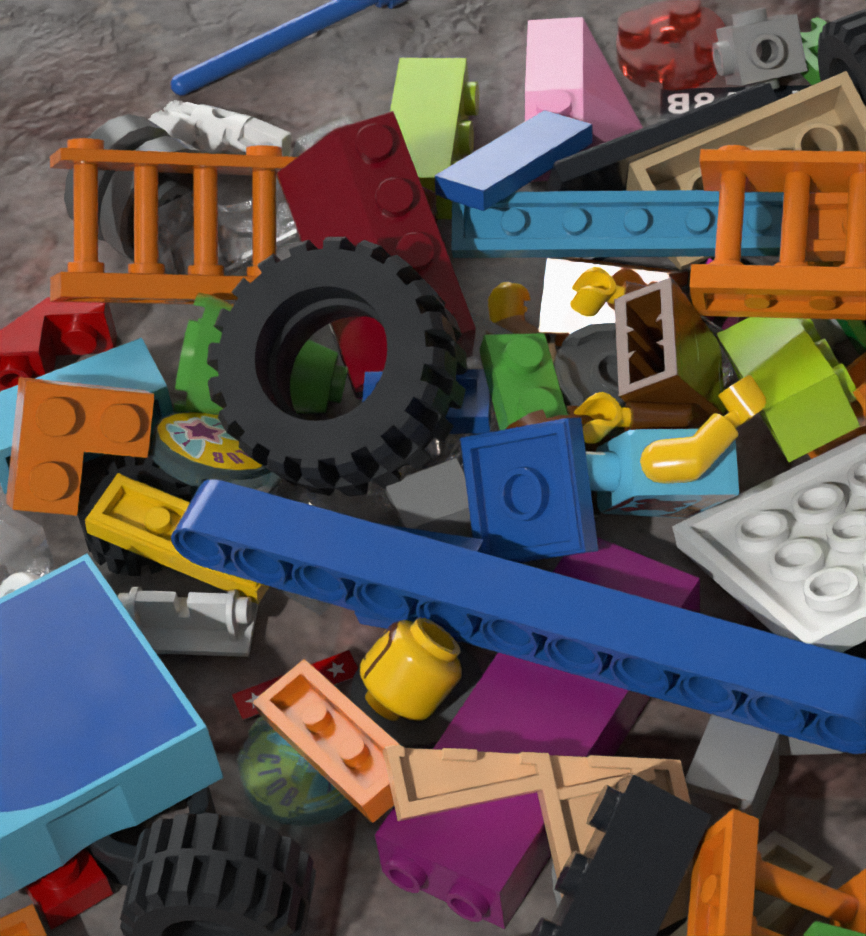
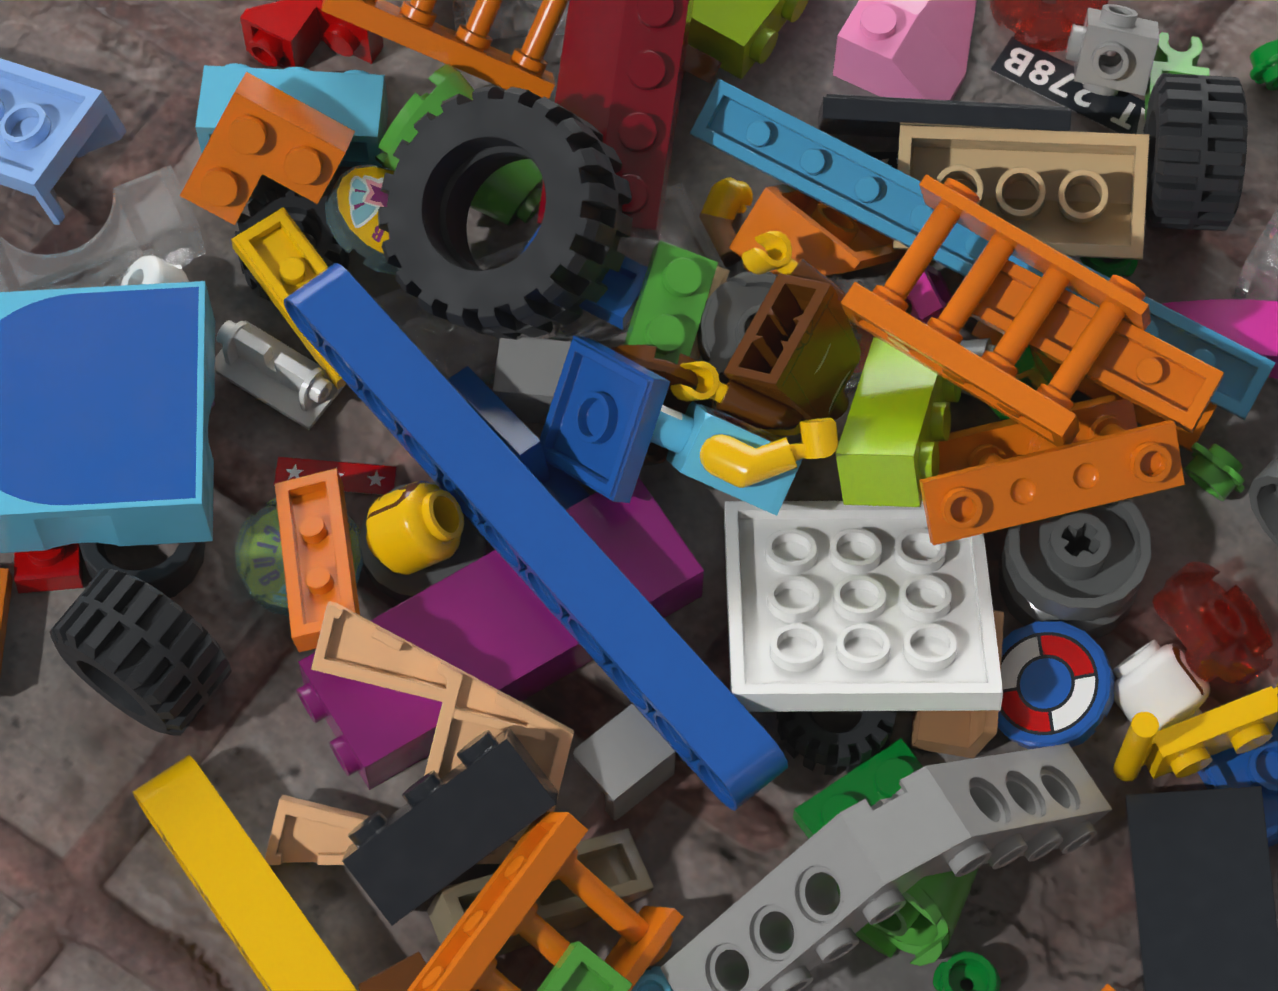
camera: 20 degrees right, 15 degrees up
tile [435,110,593,211] -> none

